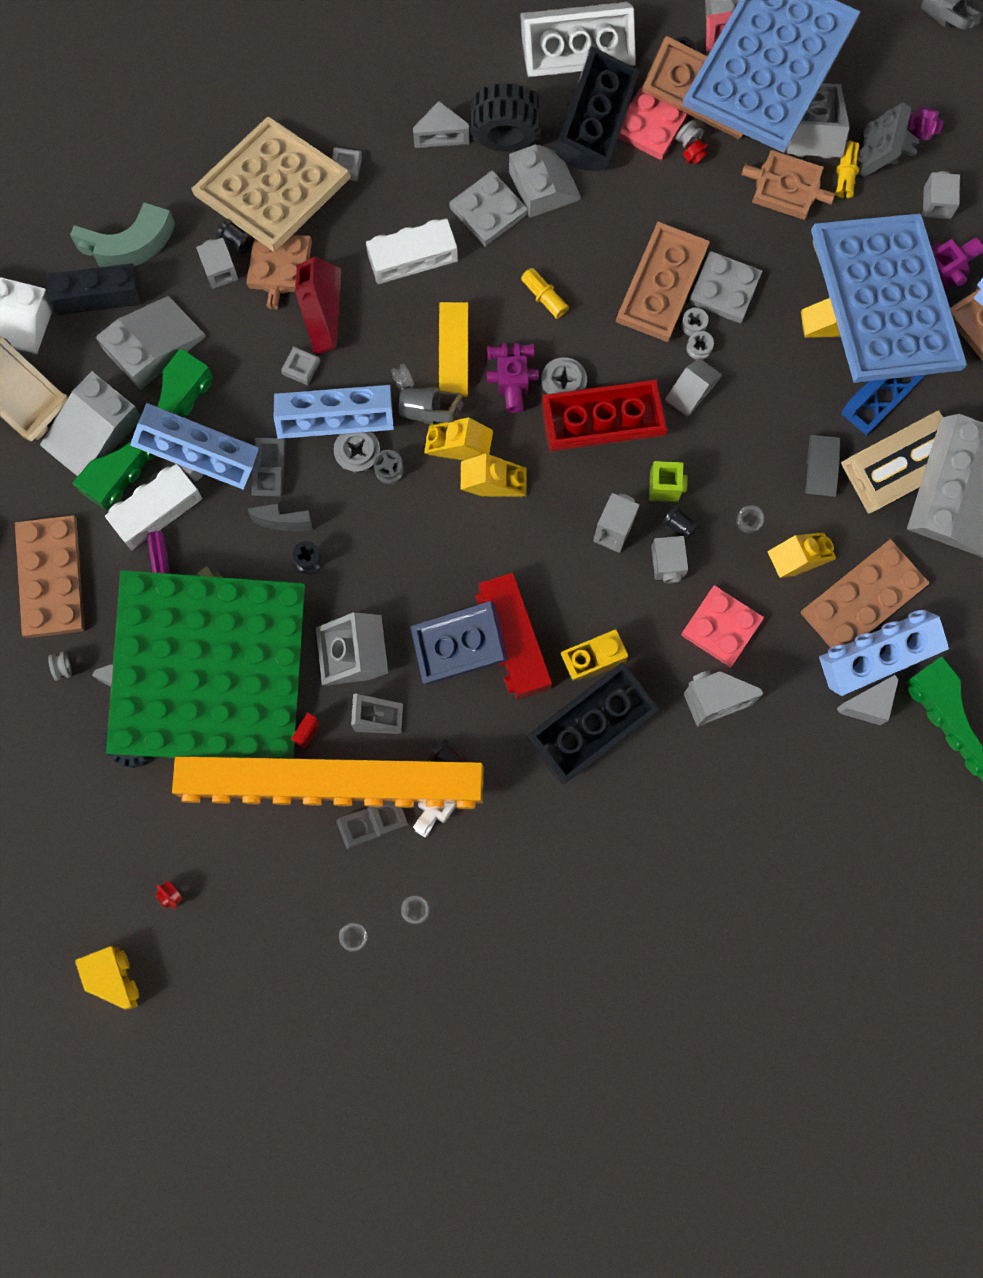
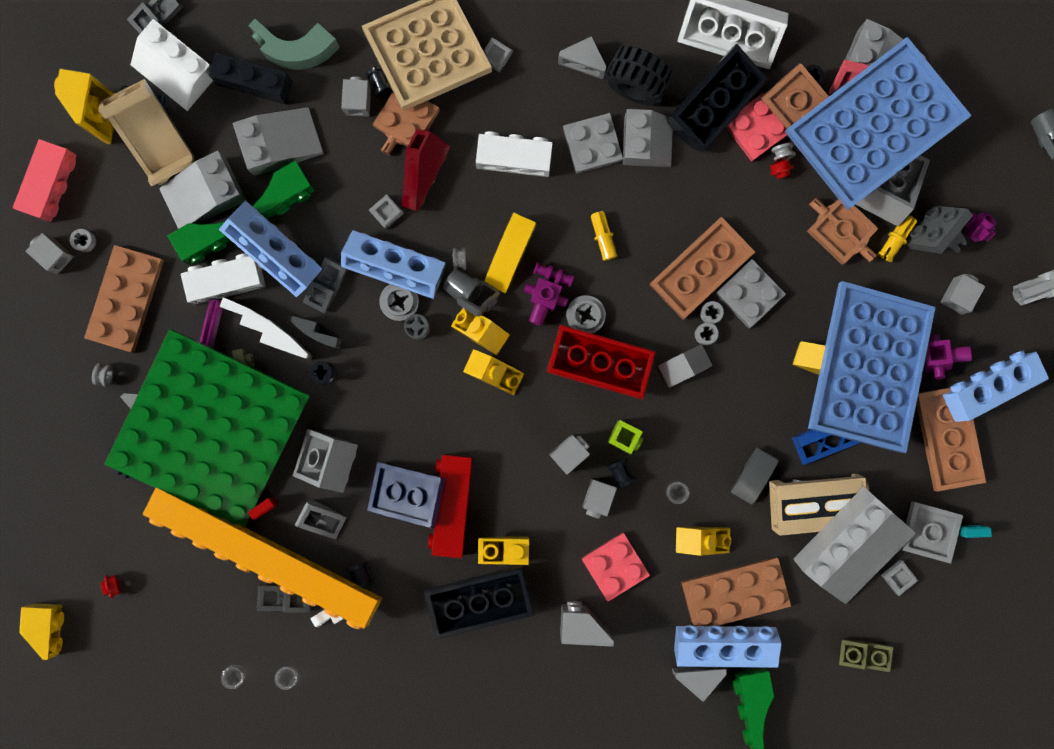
camera: 25 degrees right, 10 degrees up
none -> white slope [220,298,313,360]

